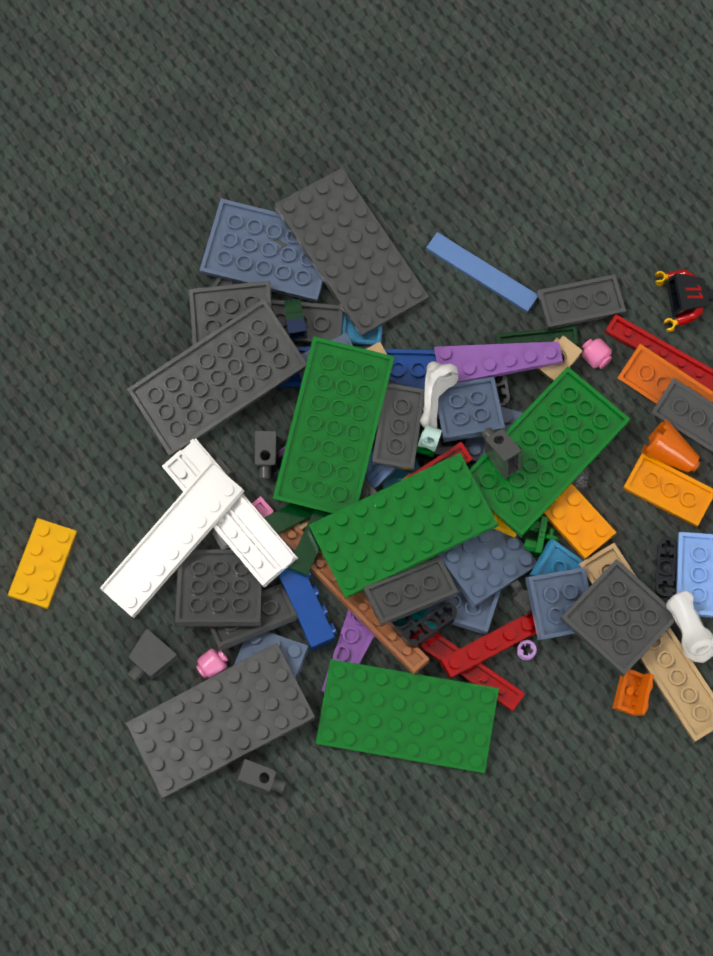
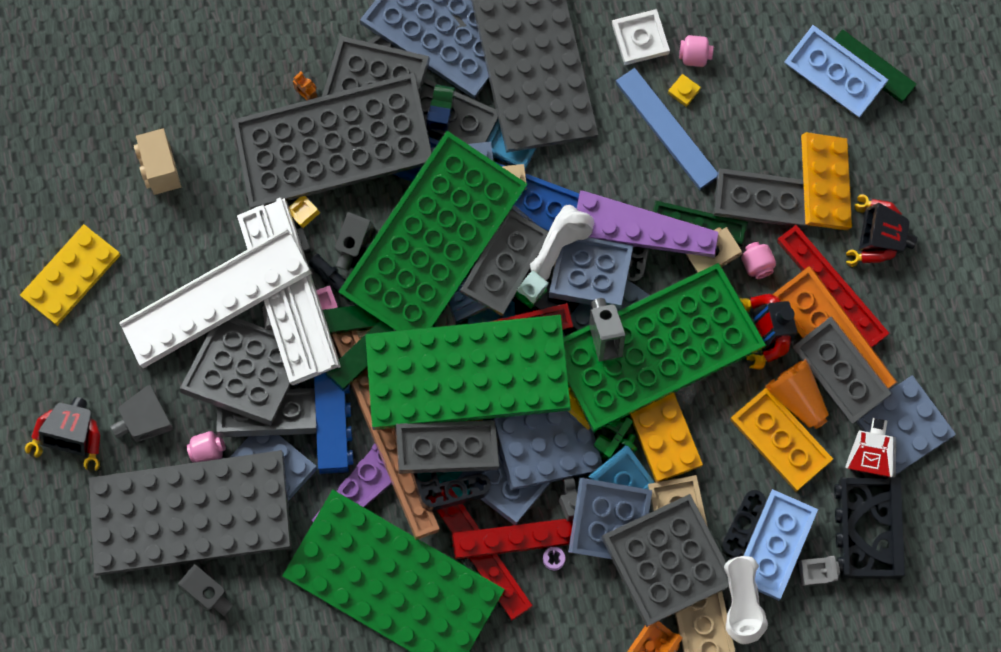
camera: 20 degrees right, 0 degrees up
none -> torso [25,397,101,471]
none -> tan brick [134,128,181,195]
none -> yellow plate [289,196,320,228]
none -> orange plate [293,71,317,101]
none -> black pin [308,254,346,297]
none -> white plate [612,9,670,65]
none -> yellow plate [668,74,701,107]
none -> bright pink head [679,35,713,67]
none -> torso [739,294,797,370]
none -> light blue plate [784,25,888,118]
none -> light orange plate [801,132,852,230]
none -> dark green tile [833,29,917,104]

